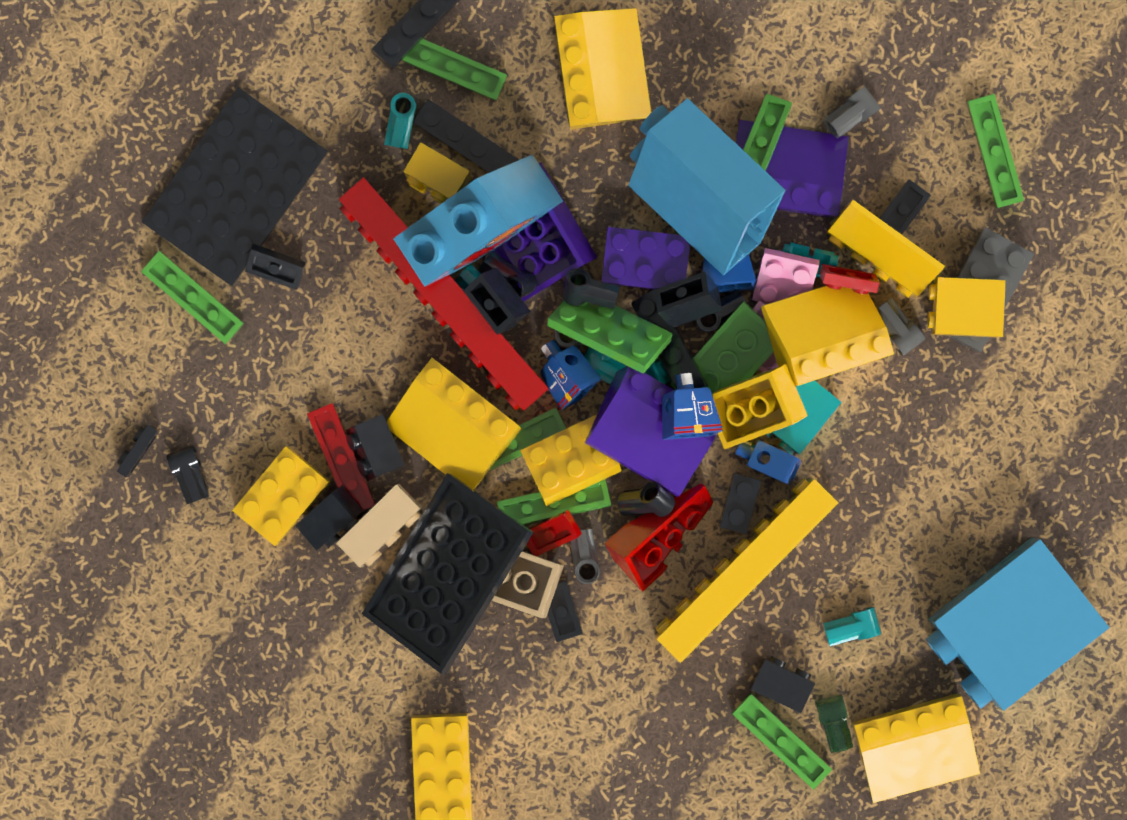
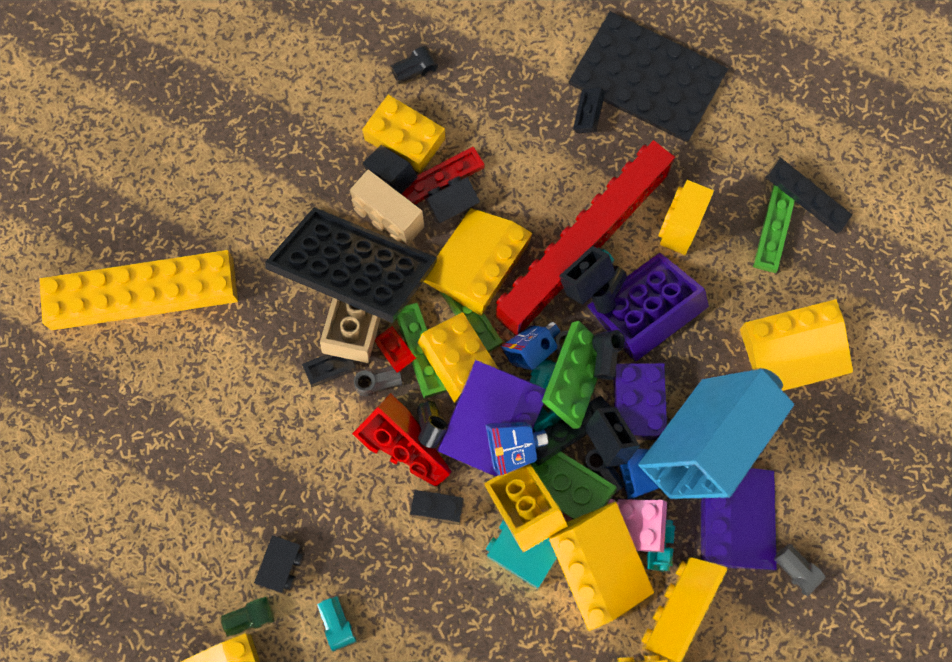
camera: 90 degrees right, 15 degrees down
black plate [117,425,160,477] -> none
bright green plate [141,251,244,344] -> none
teal piece [384,93,416,149] -> none
dark azure brick [393,154,563,287] -> none
black plate [413,99,519,173] -> none
yellow brick [655,478,838,663] -> none
bright green plate [732,693,832,790] -> none
blue torso [736,440,802,486] -> none
bright green plate [743,94,792,171] -> none
red plate [819,264,880,294] -> none
dark grey piece [877,298,925,356] -> none
black plate [879,179,931,235] -> none

